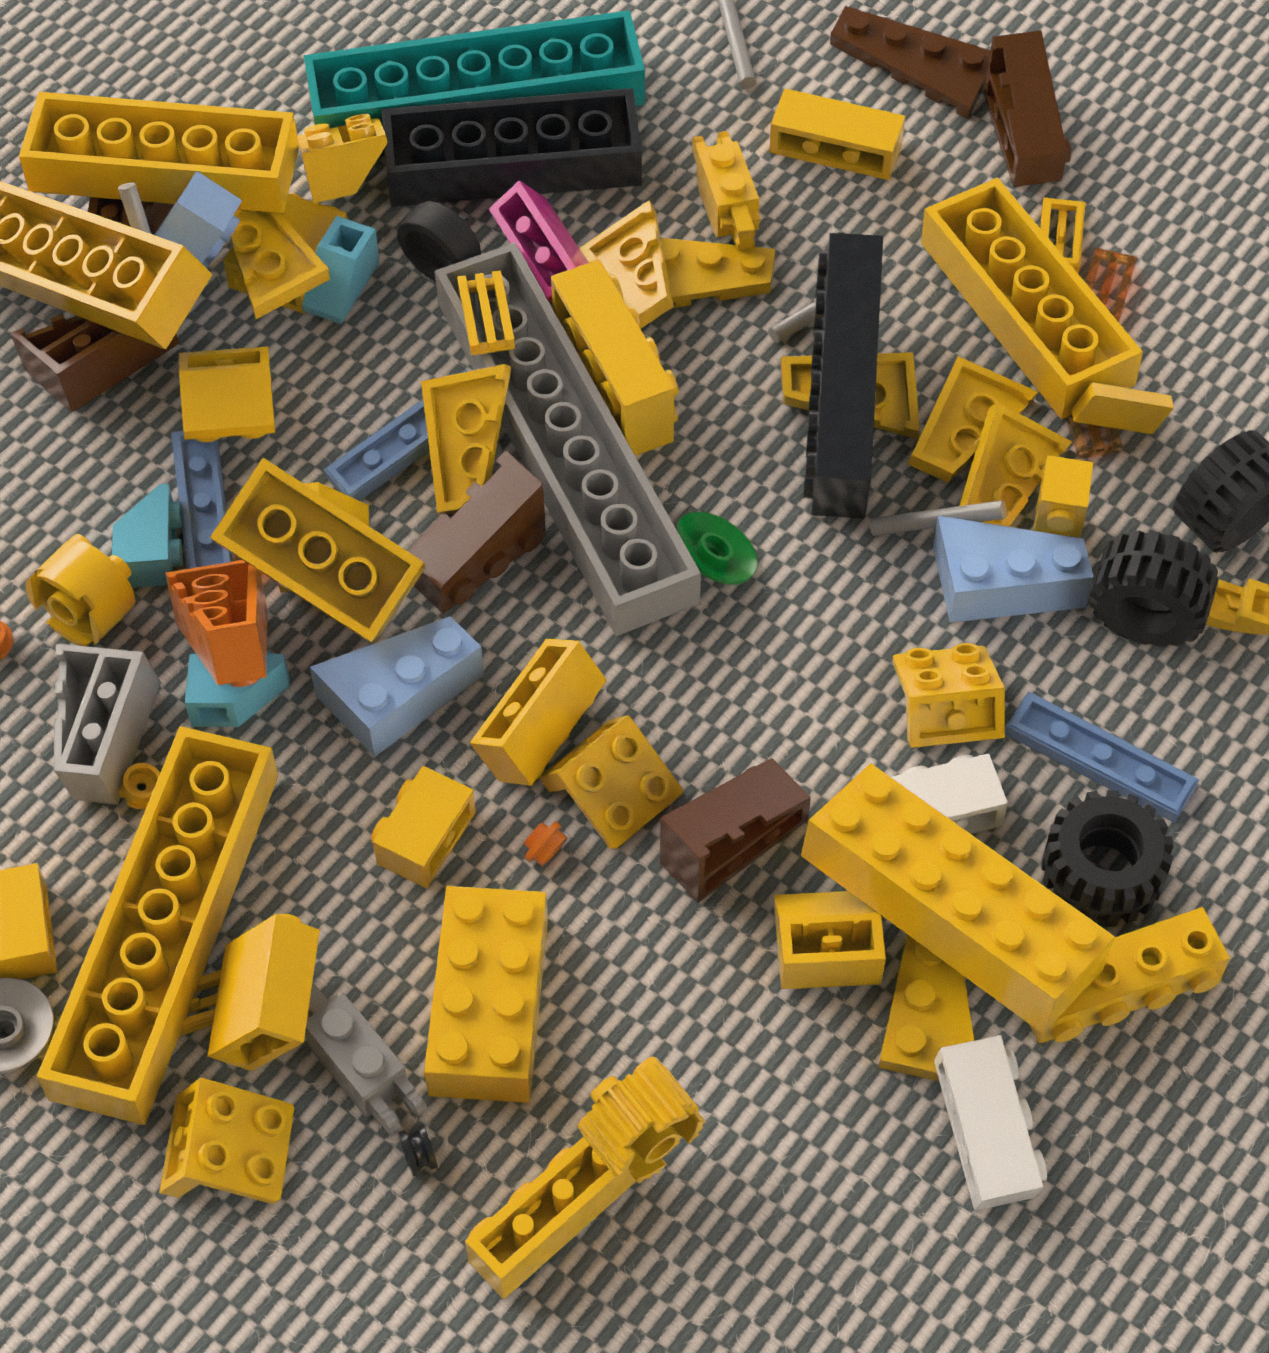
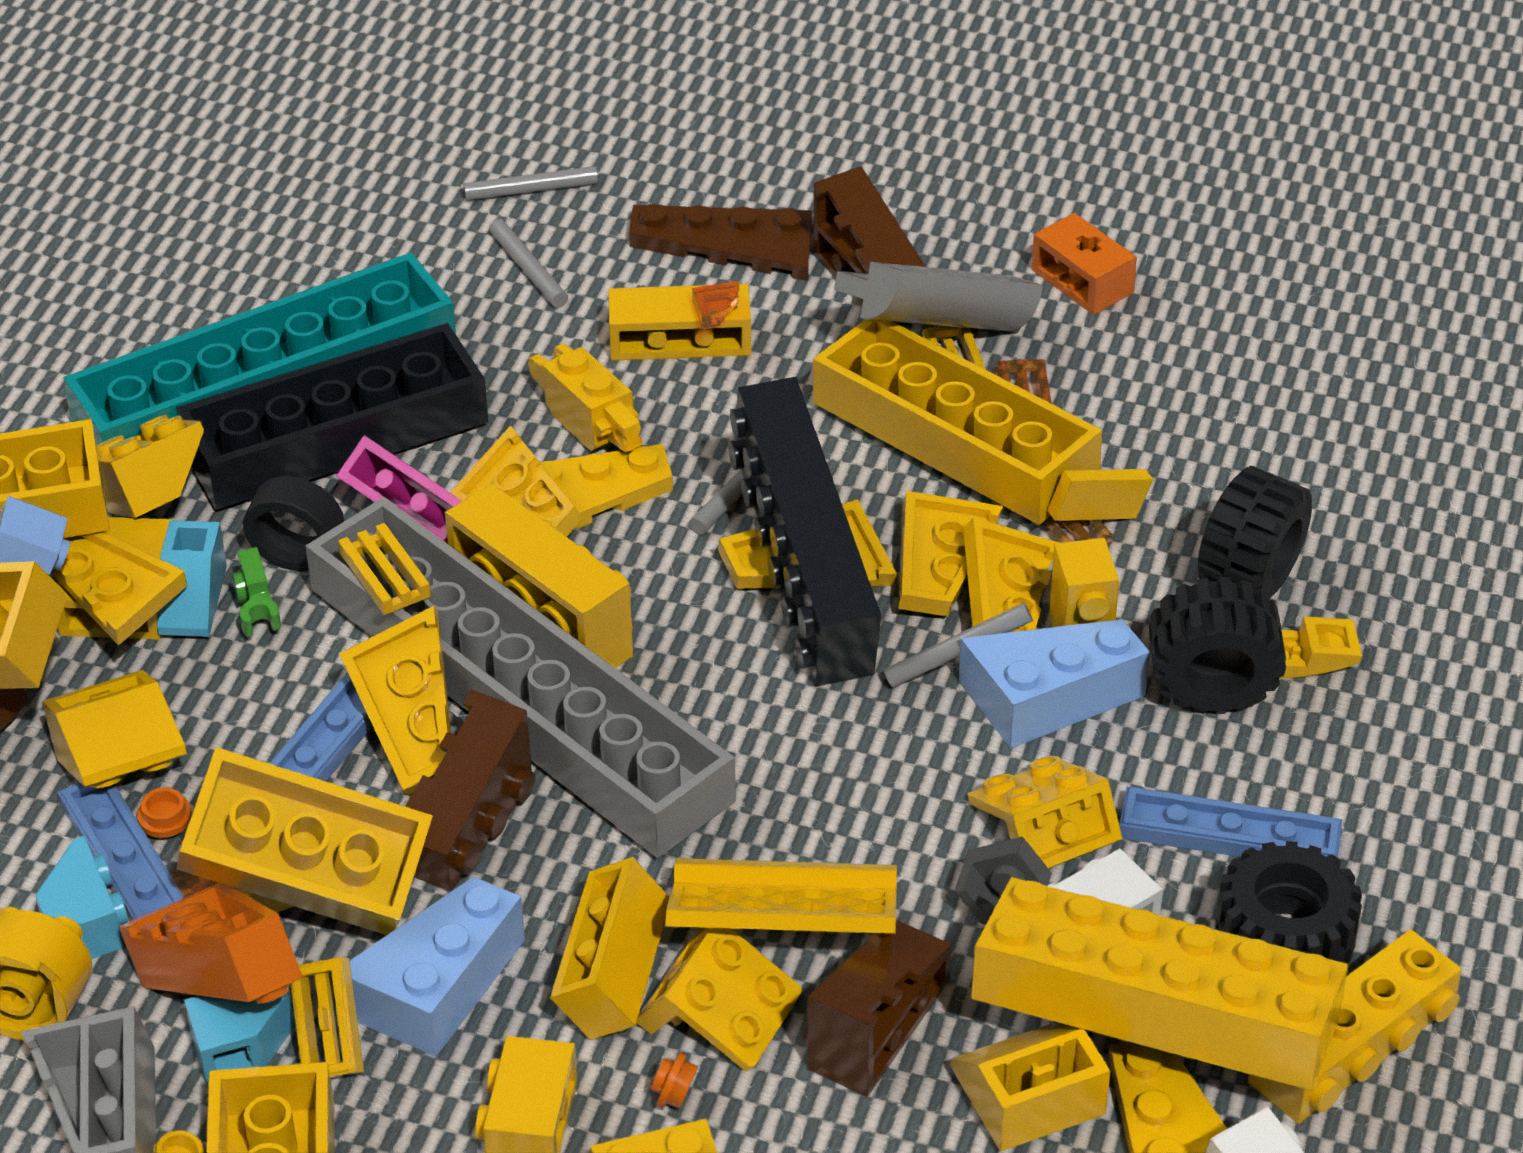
camera: 20 degrees left, 15 degrees down
green dish [675,512,758,585] -> none
none -> orange plate [137,787,192,838]
none -> bright green plate [232,547,281,637]
none -> yellow tile [291,957,364,1078]
none -> yellow fence [666,858,897,934]
none -> clear orange tile [692,281,739,330]
none -> light grey brick [834,262,1043,331]
none -> dark grey bracket [955,837,1052,924]
none -> orange brick [1031,212,1137,315]

